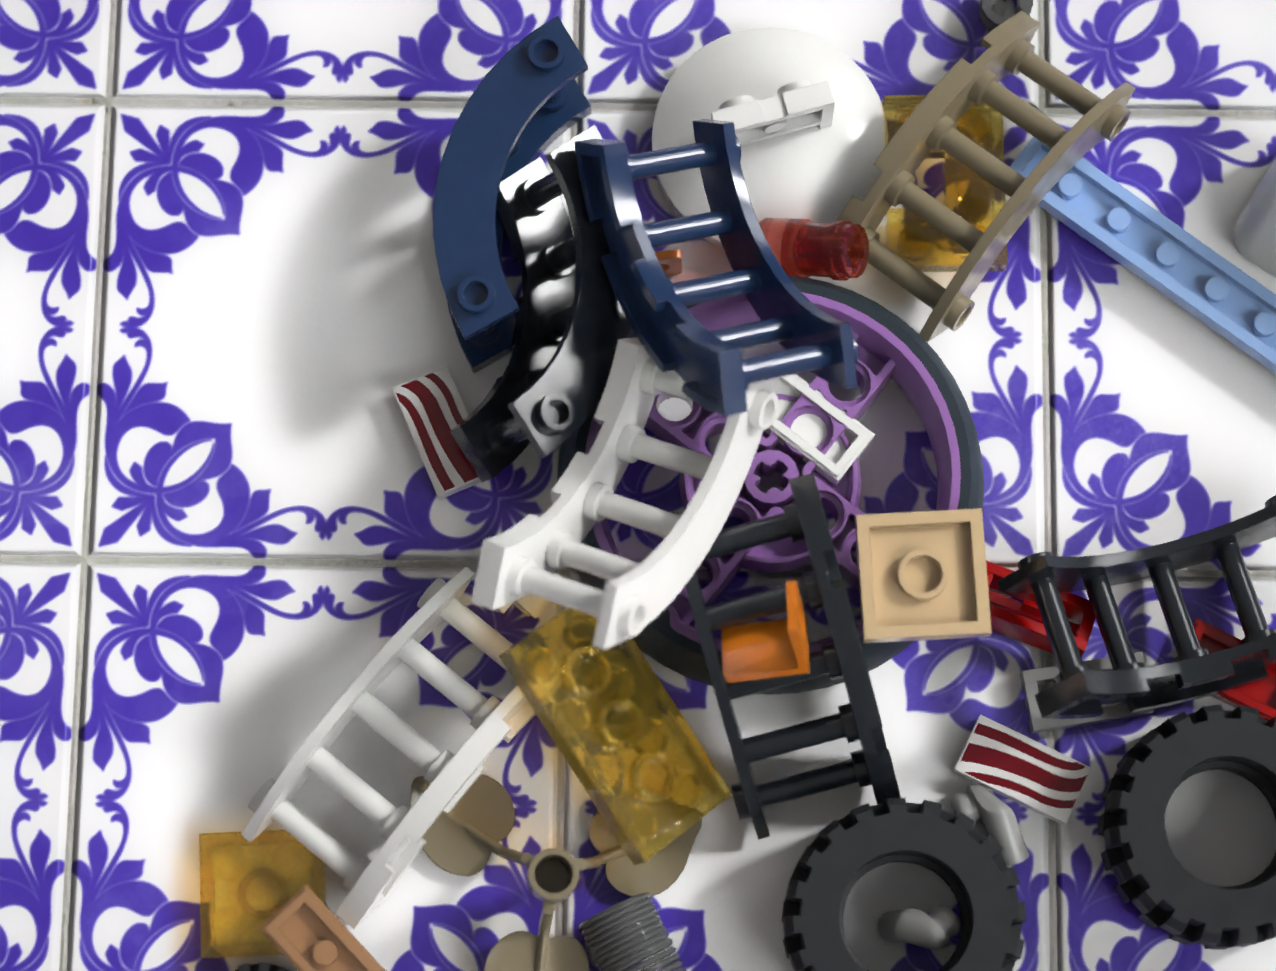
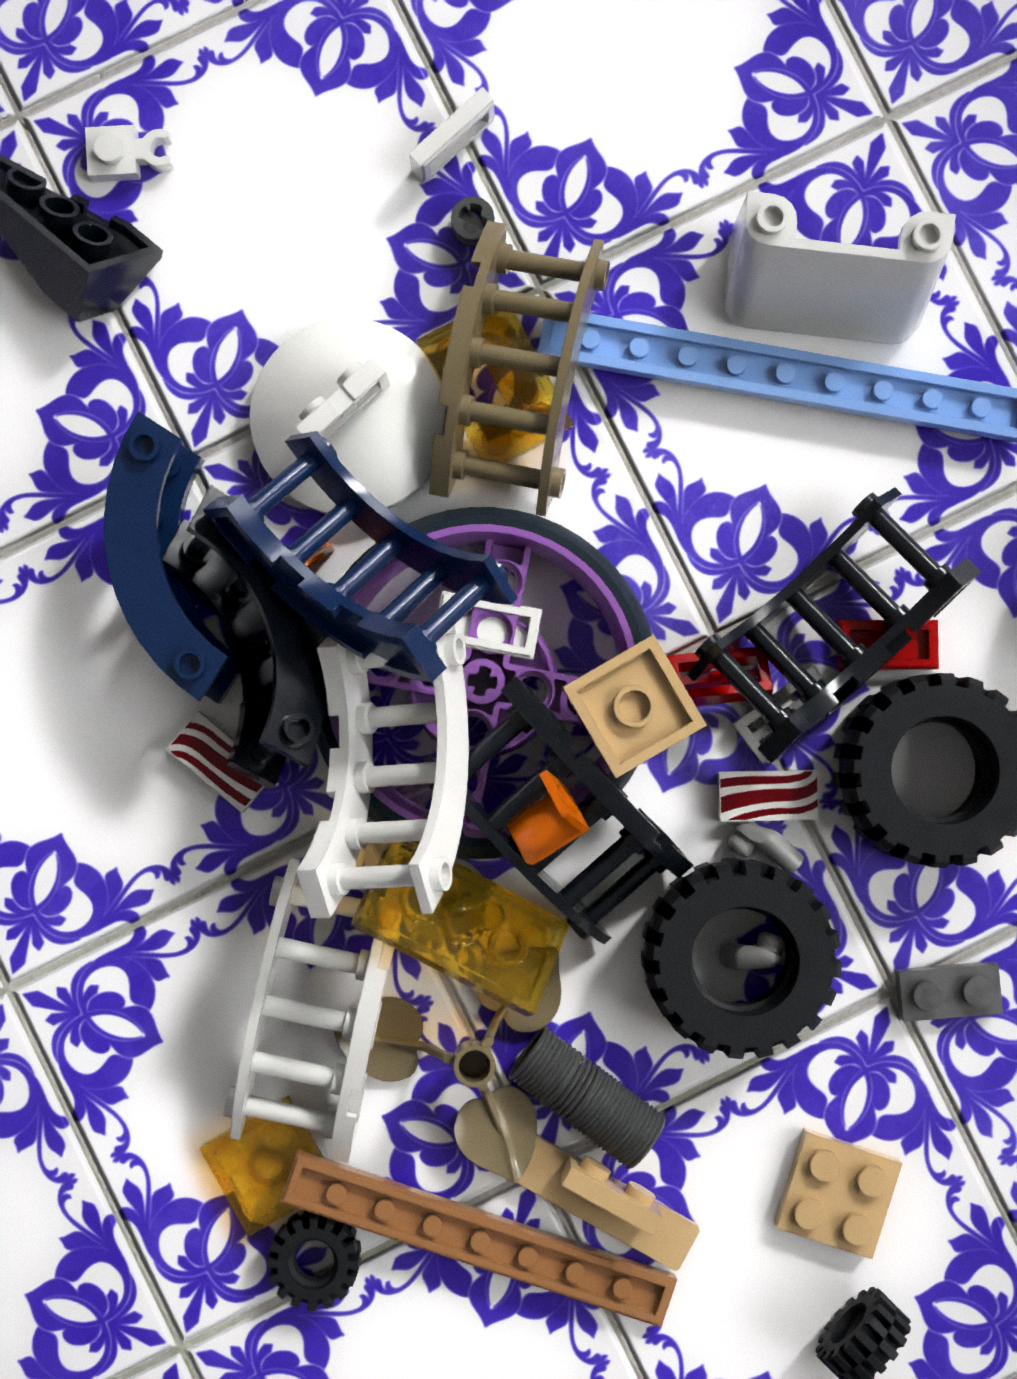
camera: 30 degrees left, 10 degrees up
clear red piece [759,217,869,281] -> none

